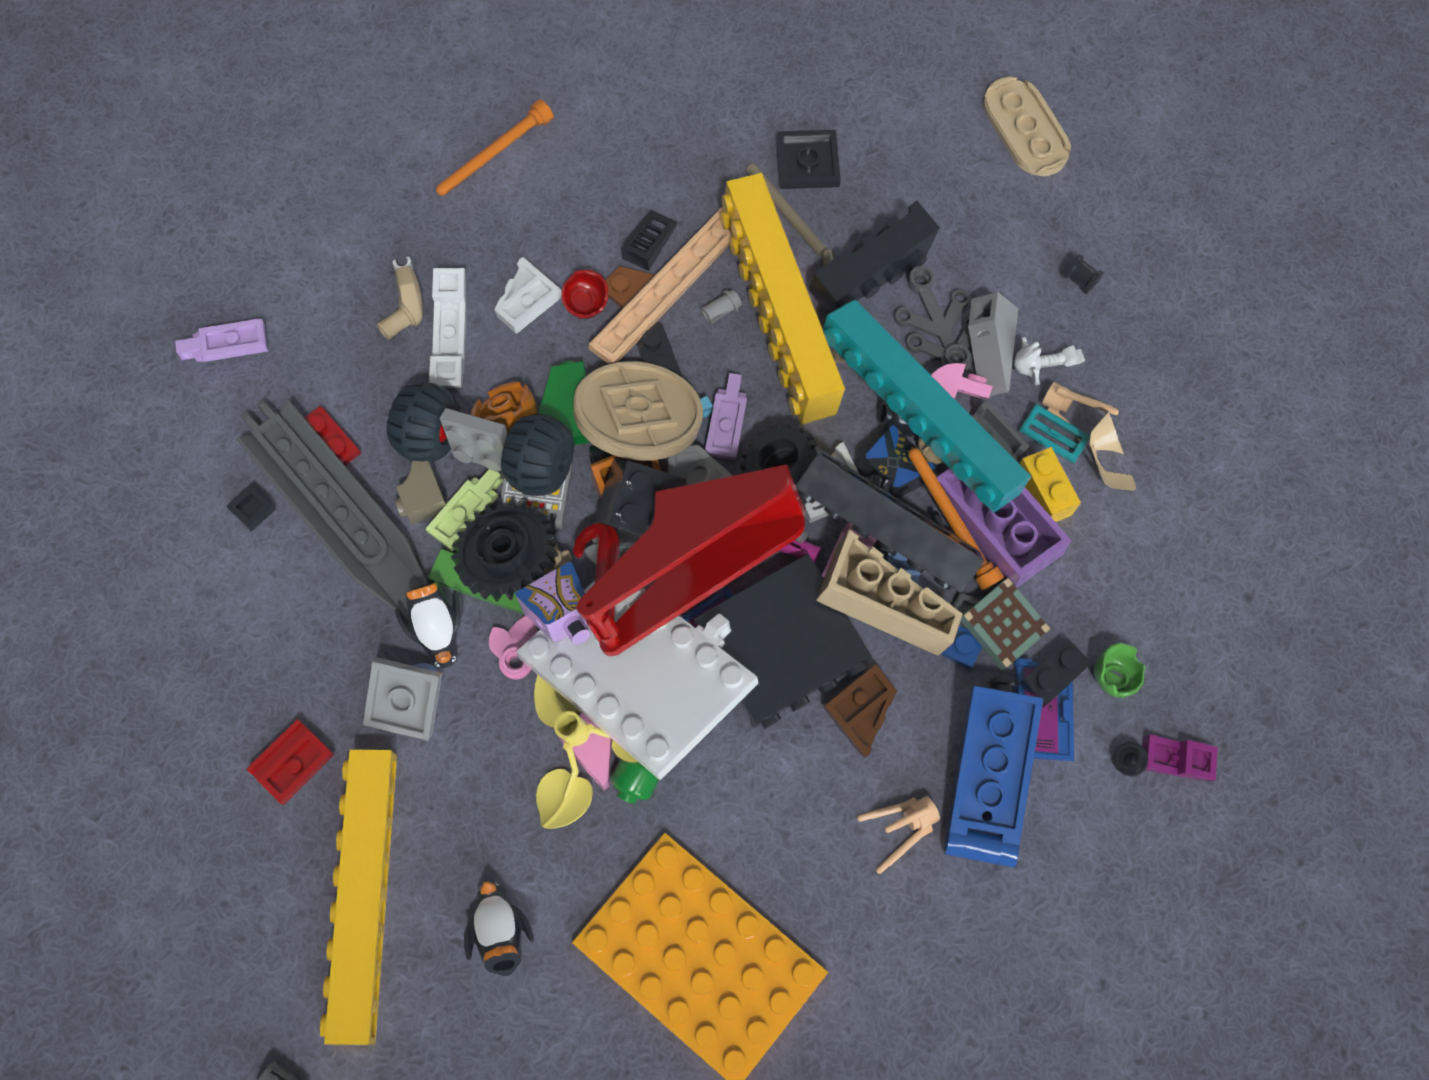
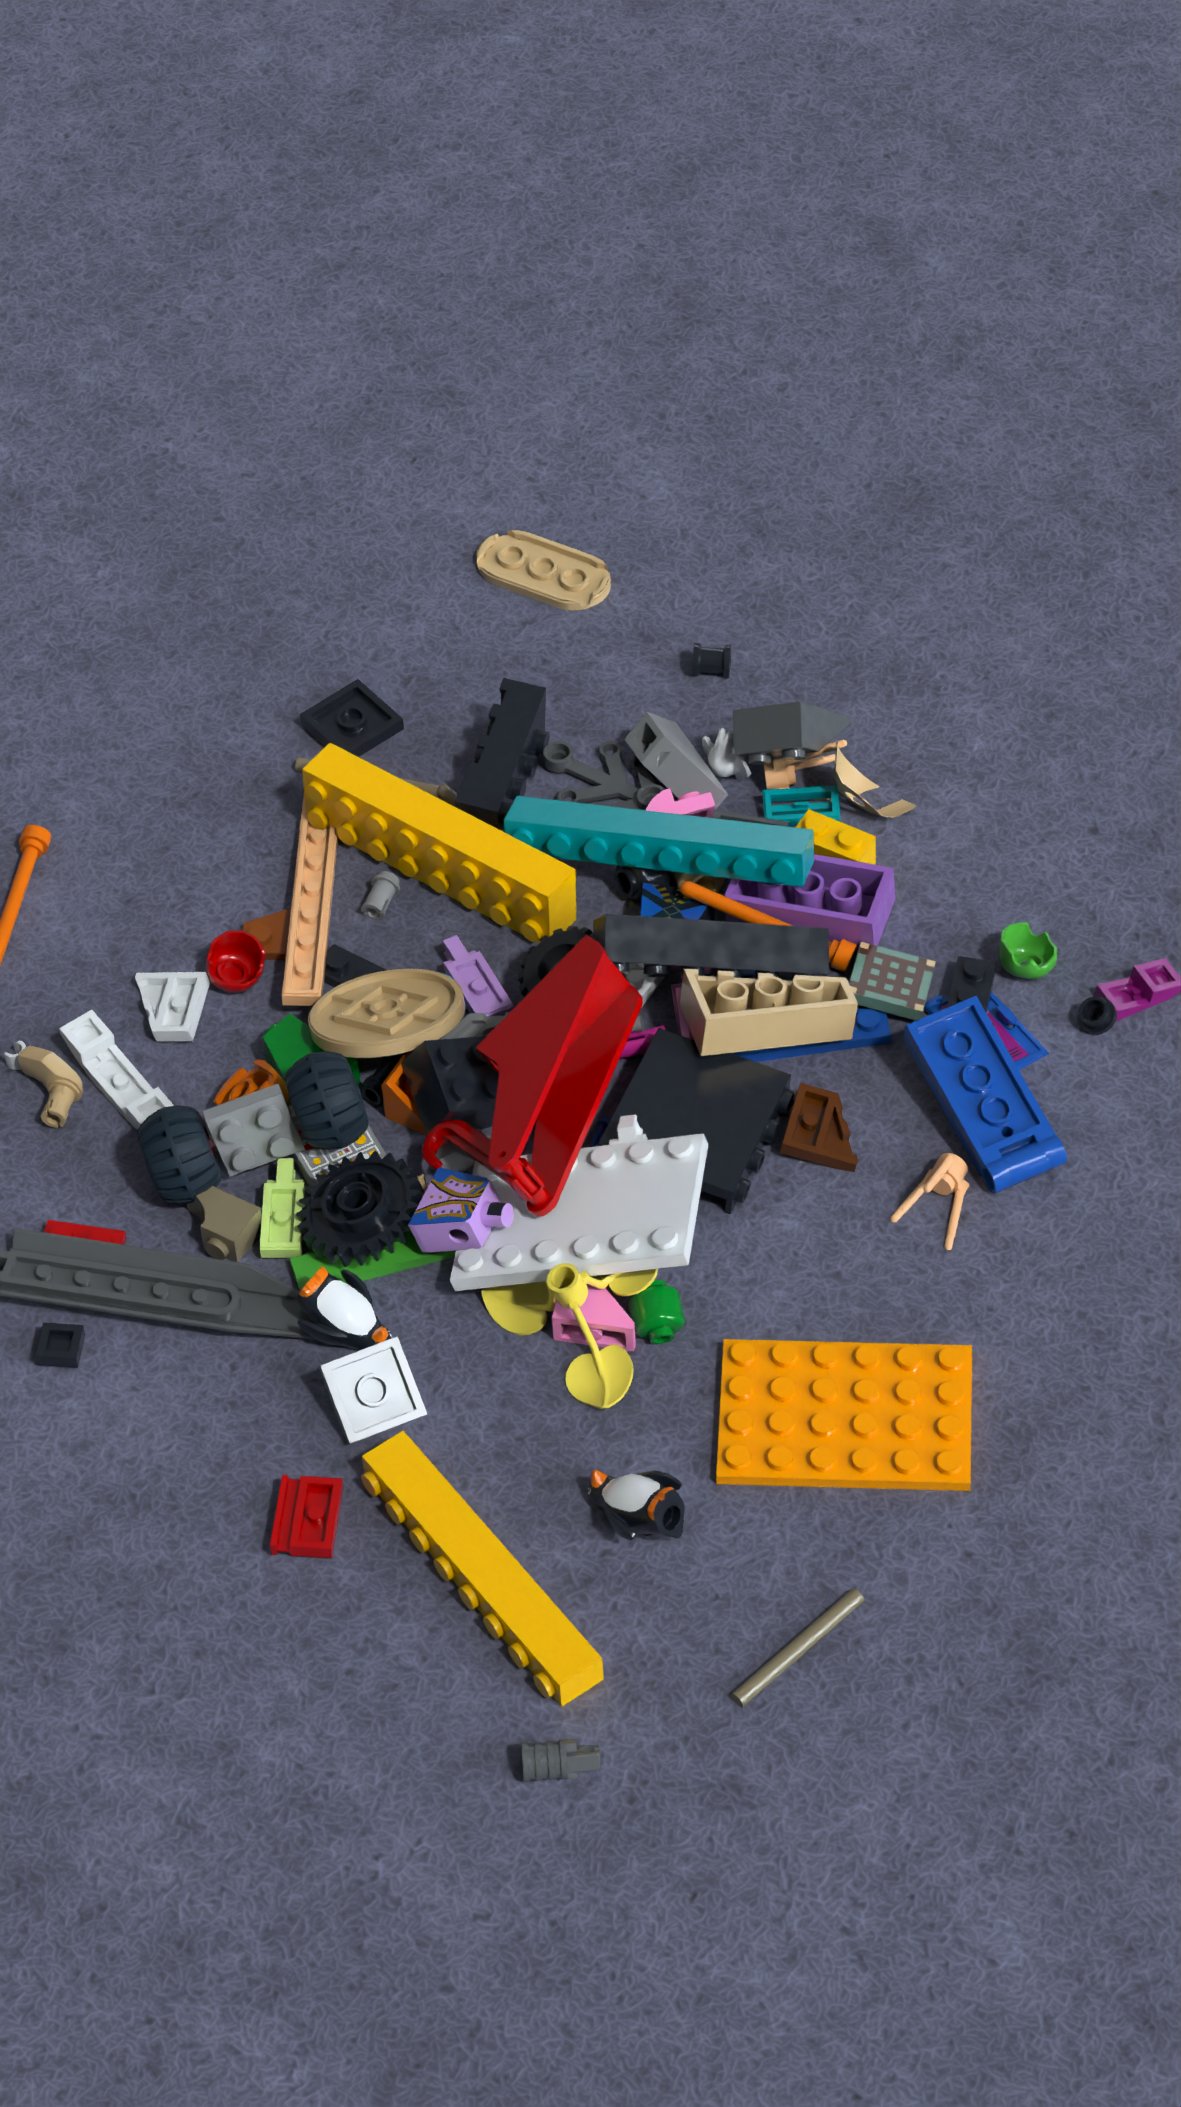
camera: 30 degrees left, 20 degrees down
bright pink plate [489,616,538,680] -> none
black slope [621,210,677,271] -> none
none -> dark grey slope [733,701,851,765]

